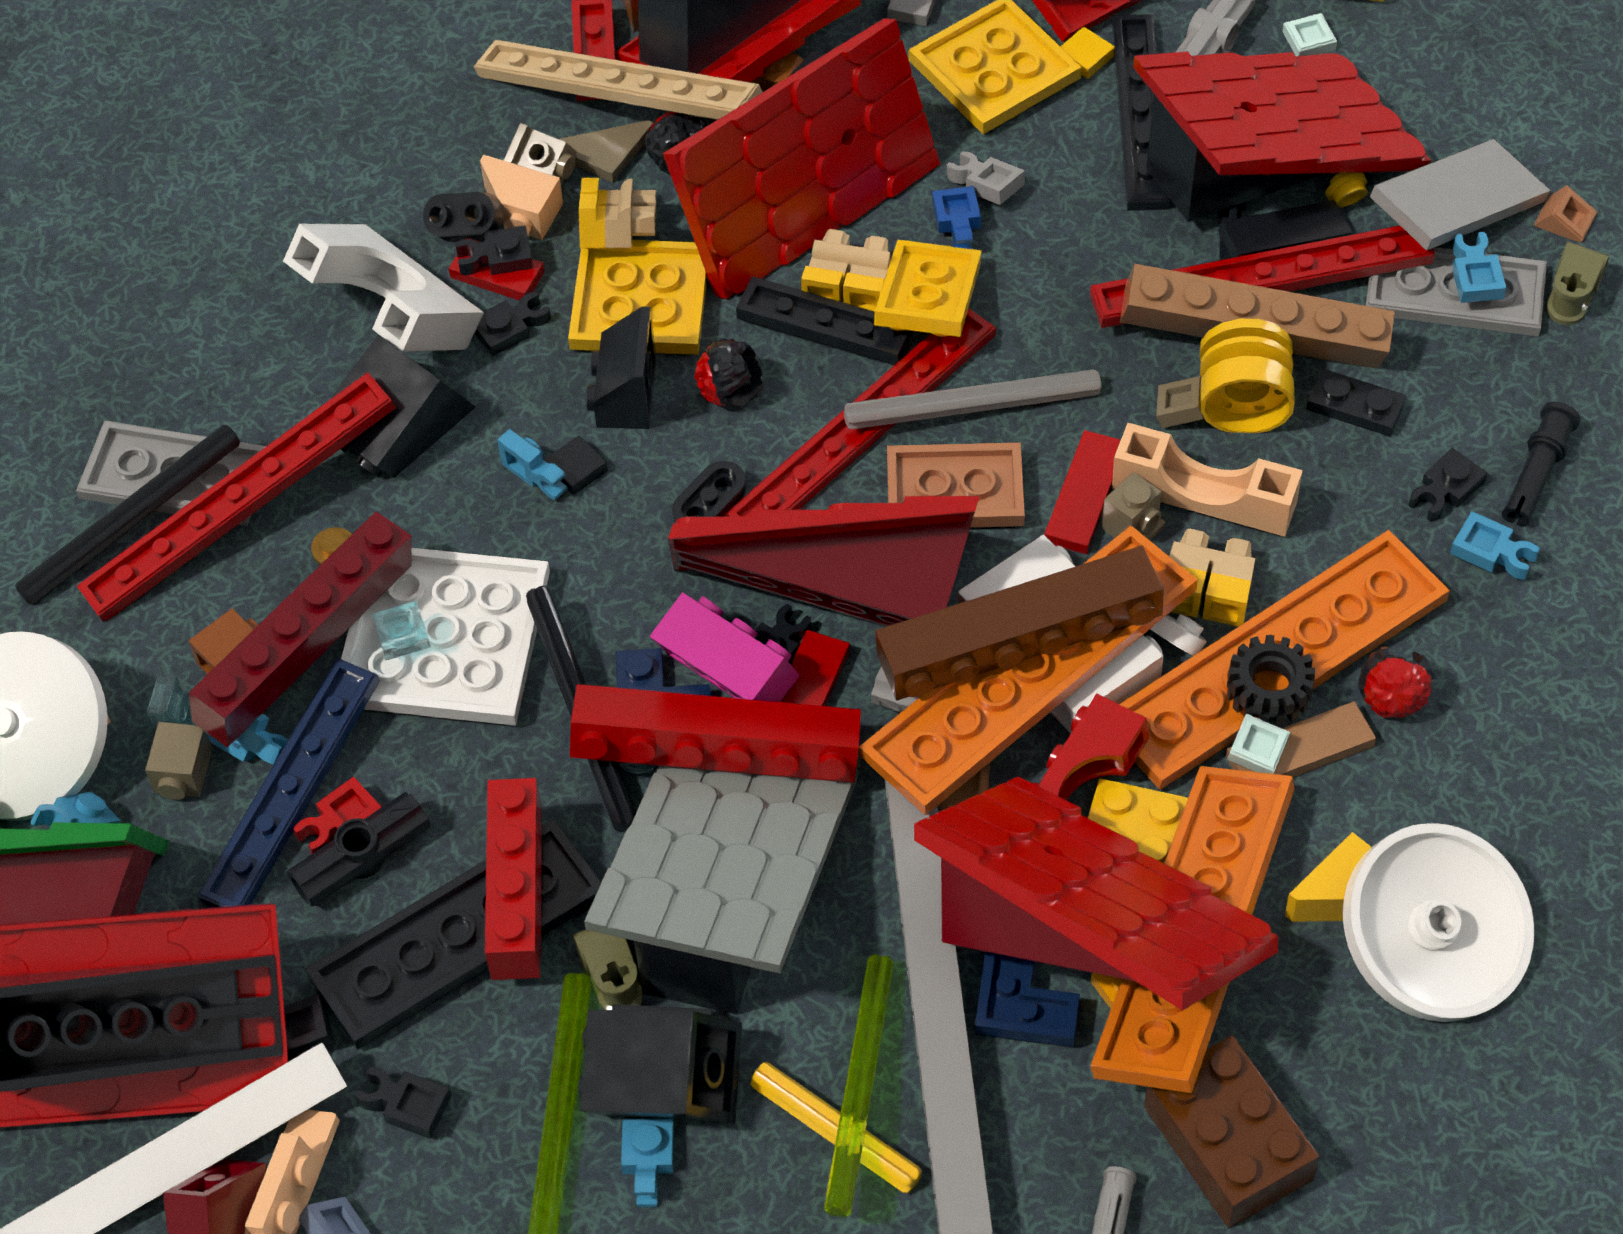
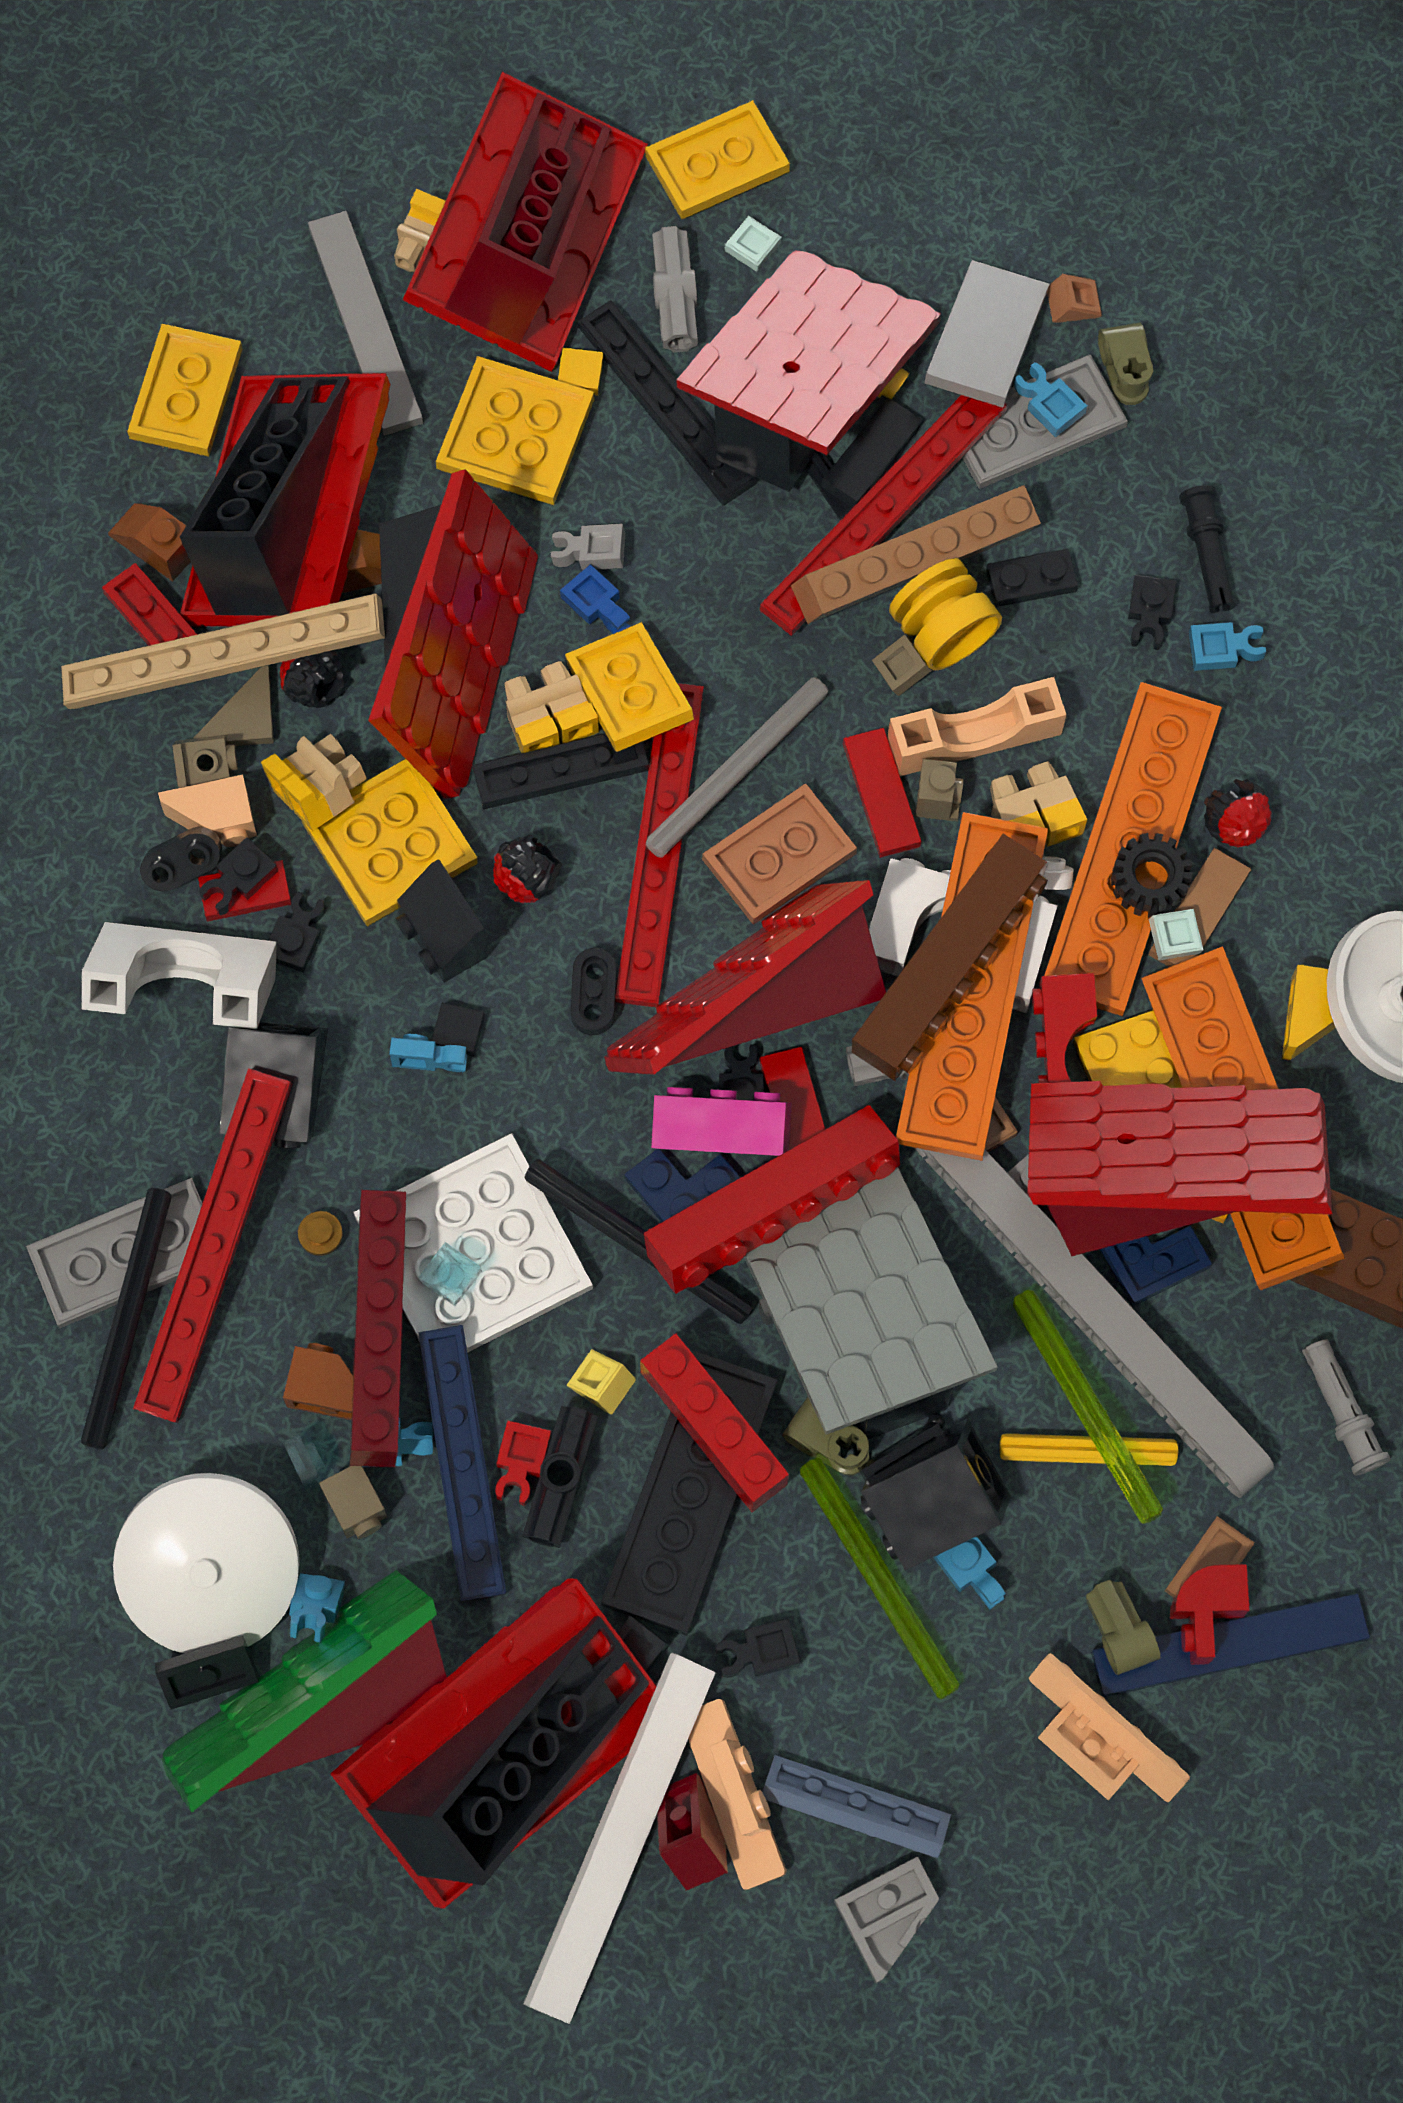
camera: 40 degrees left, 15 degrees up
none -> light yellow slope [567,1349,636,1415]

